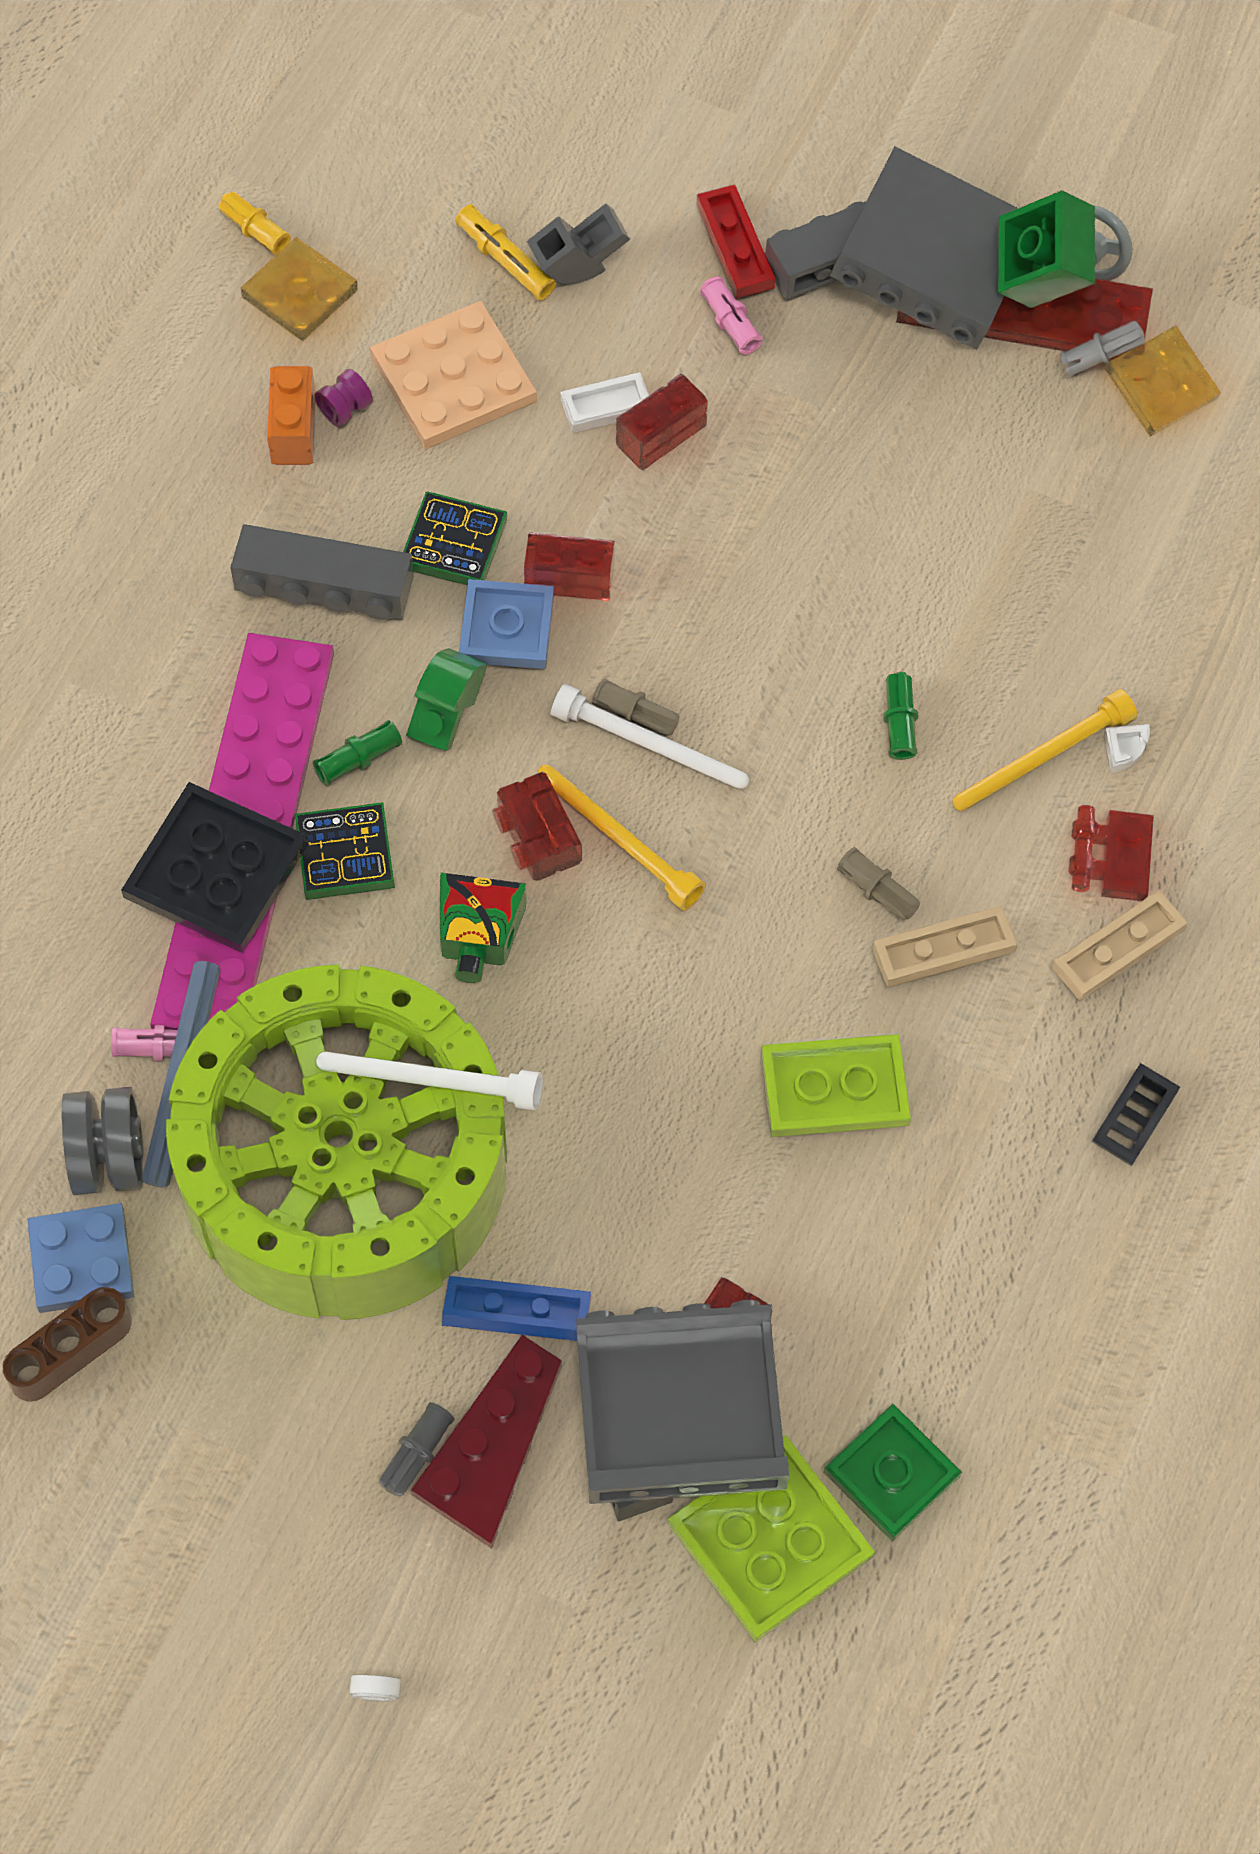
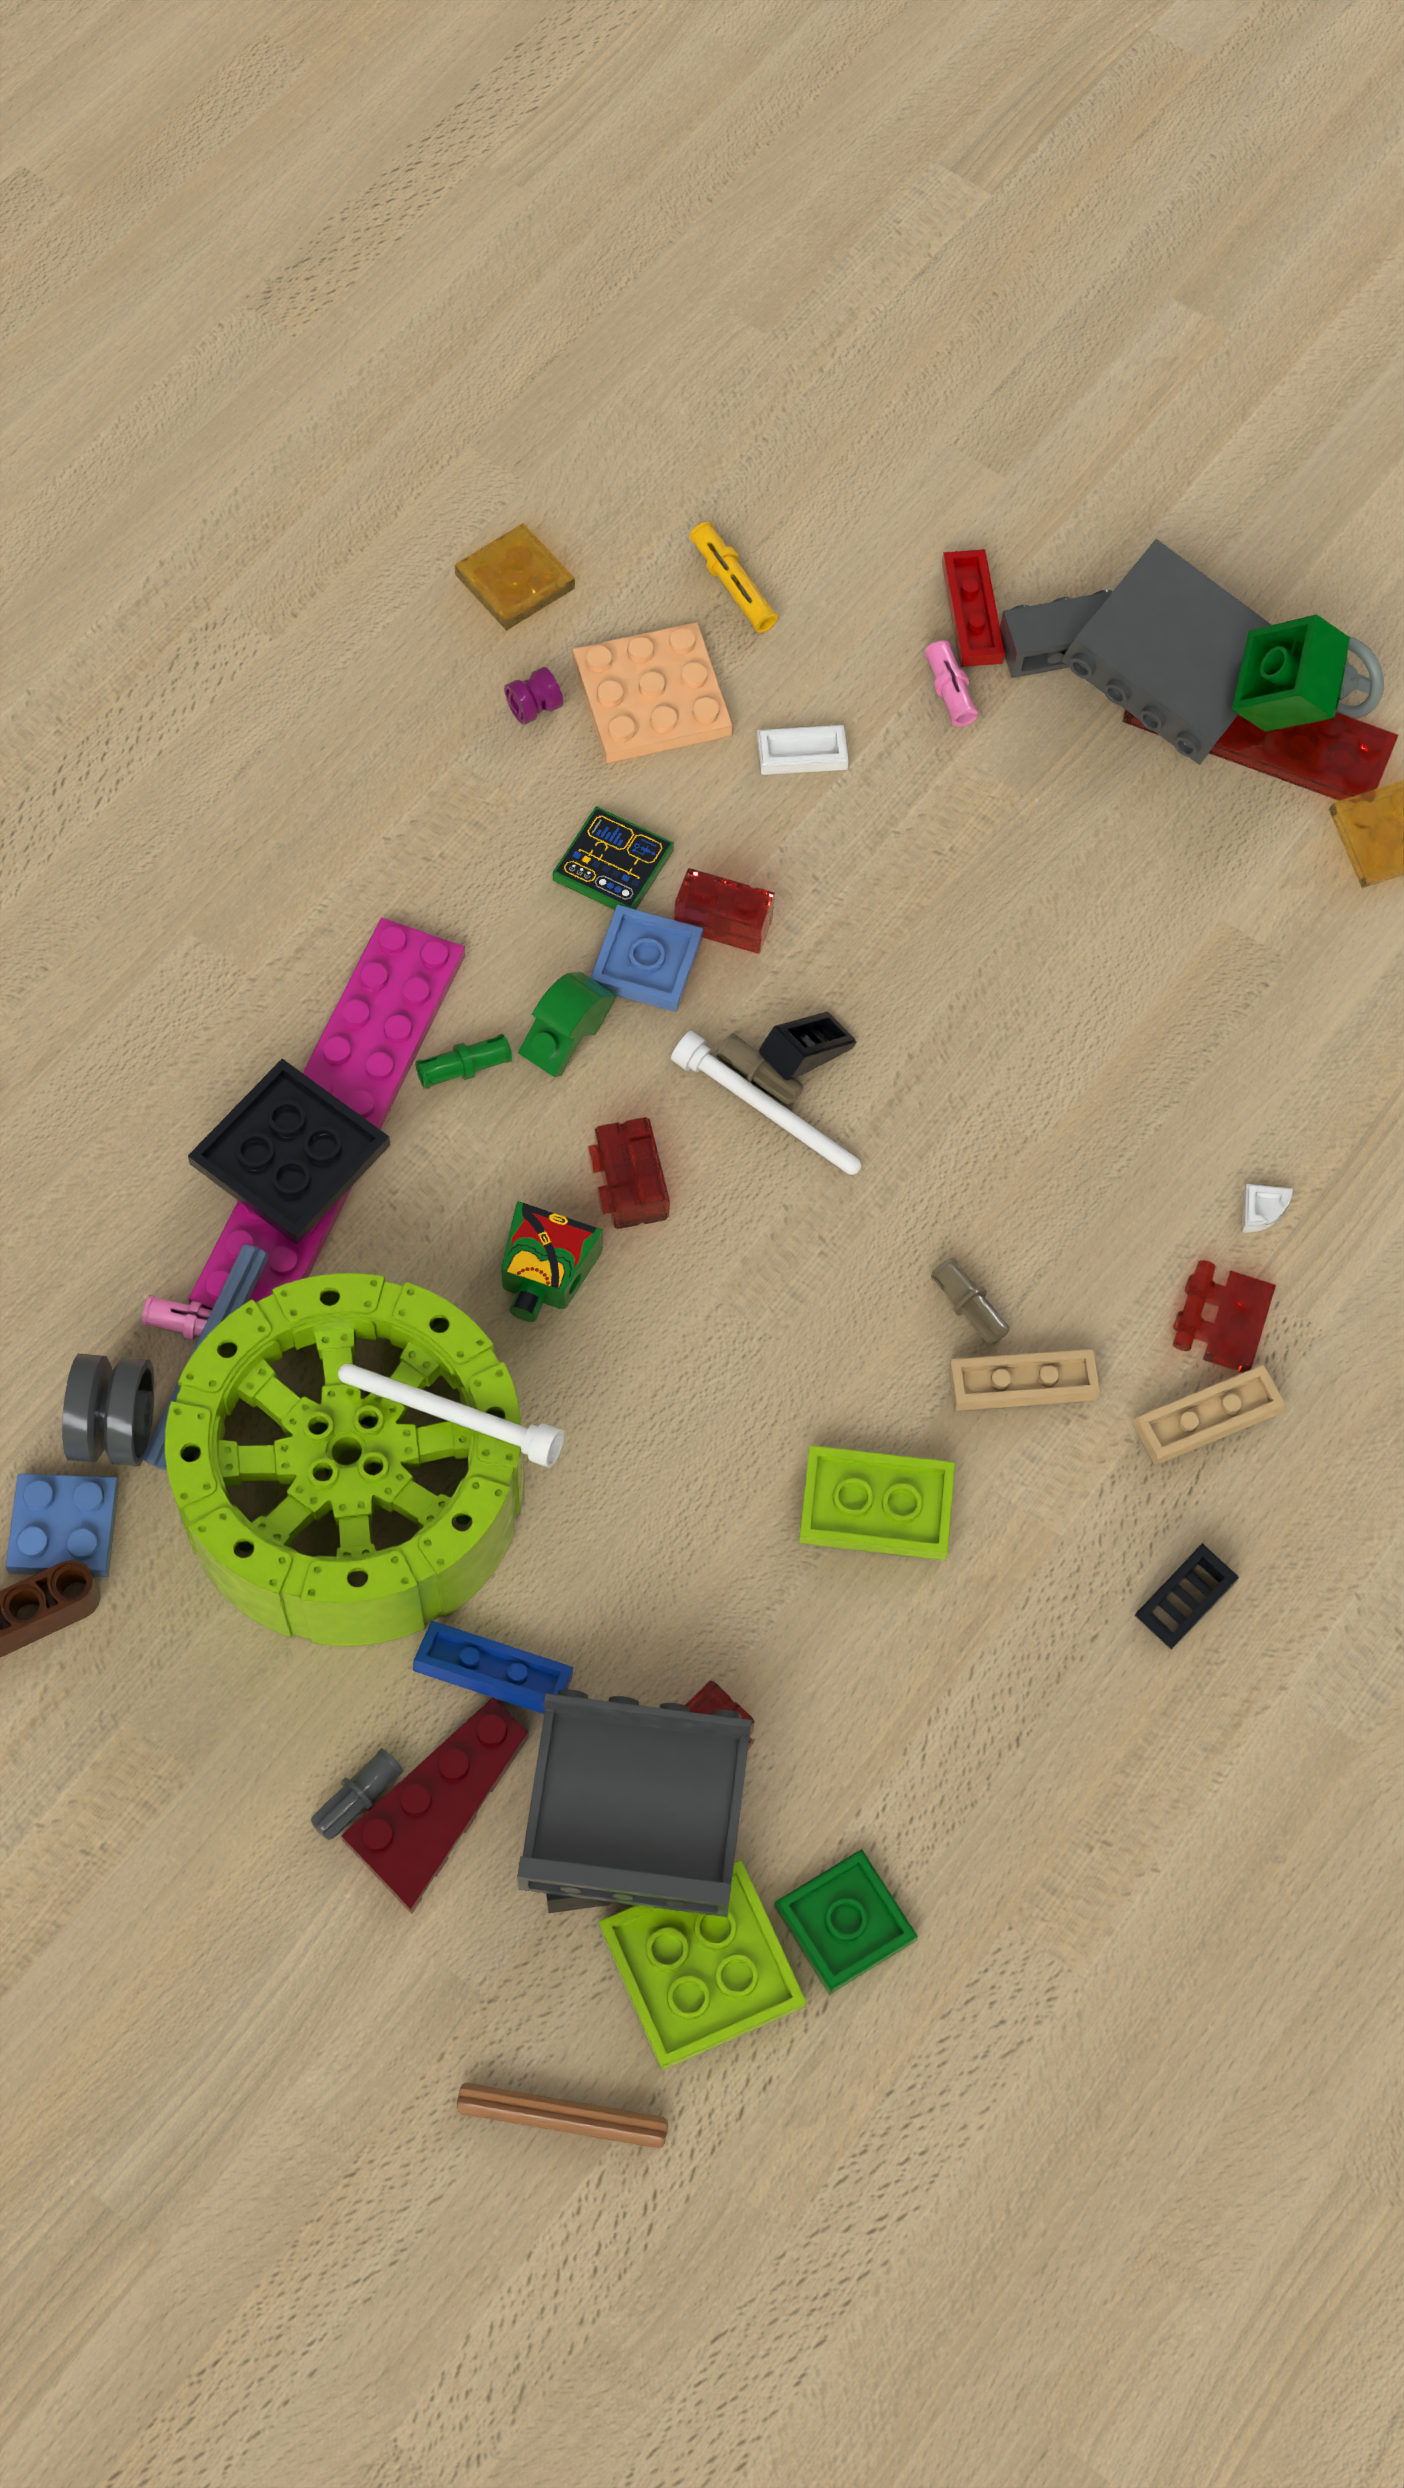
camera: 10 degrees right, 0 degrees up
yellow axle [218,191,291,255] -> none
dark grey brick [230,524,414,620] -> none
orange brick [267,366,316,465] -> none
black tile [295,802,395,900] -> none
white tile [349,1675,401,1701] -> none
dark grey brick [527,203,631,284] -> none
yellow piece [537,764,706,911] -> none
clear red brick [616,373,708,470] -> none
green axle [883,672,919,760] -> none
yellow piece [952,689,1138,811] -> none
light grey axle [1060,321,1145,377] -> none
none -> medium nougat axle [457,2083,668,2149]
none -> black slope [759,1012,857,1080]

